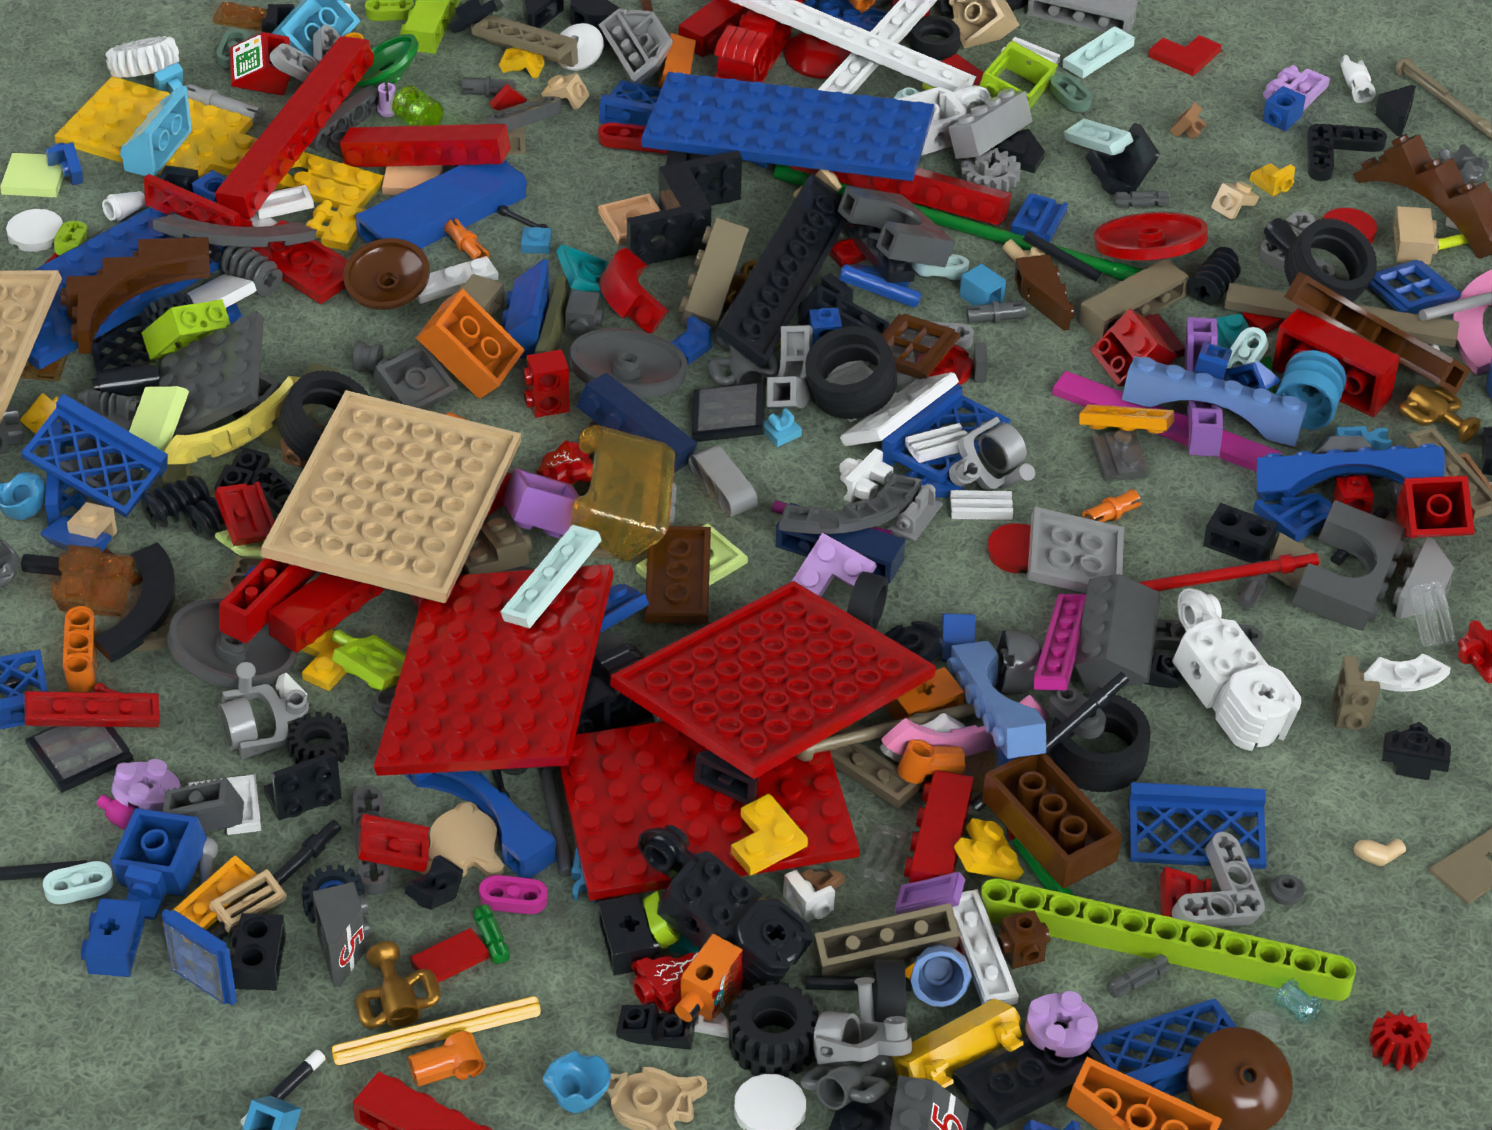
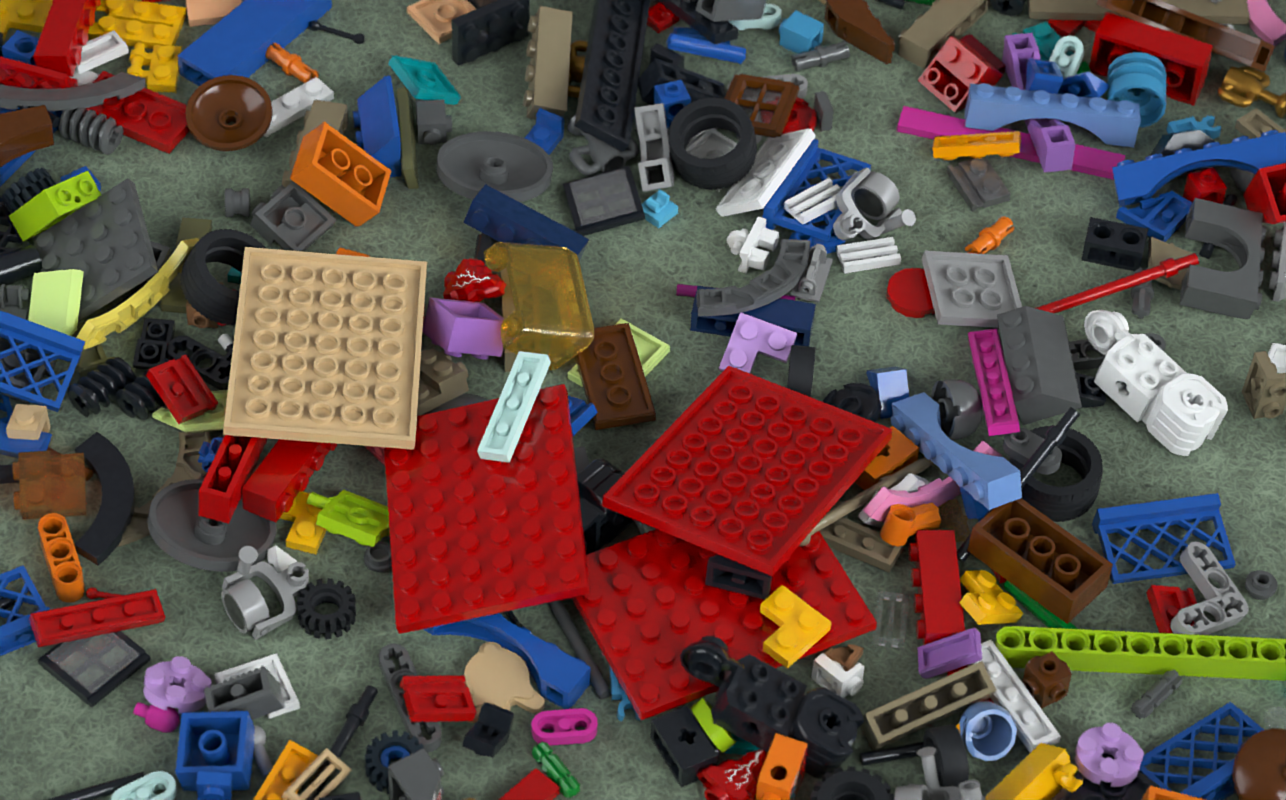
camera: 15 degrees left, 5 degrees up
white tile [187,274,256,308] -> none
black bracket [264,752,342,821] -> none
dark azure plate [521,227,552,254] -> none
red brick [523,349,570,418] -> none
red arch [599,247,669,334] -> none
light grey beam [688,445,758,518] -> none

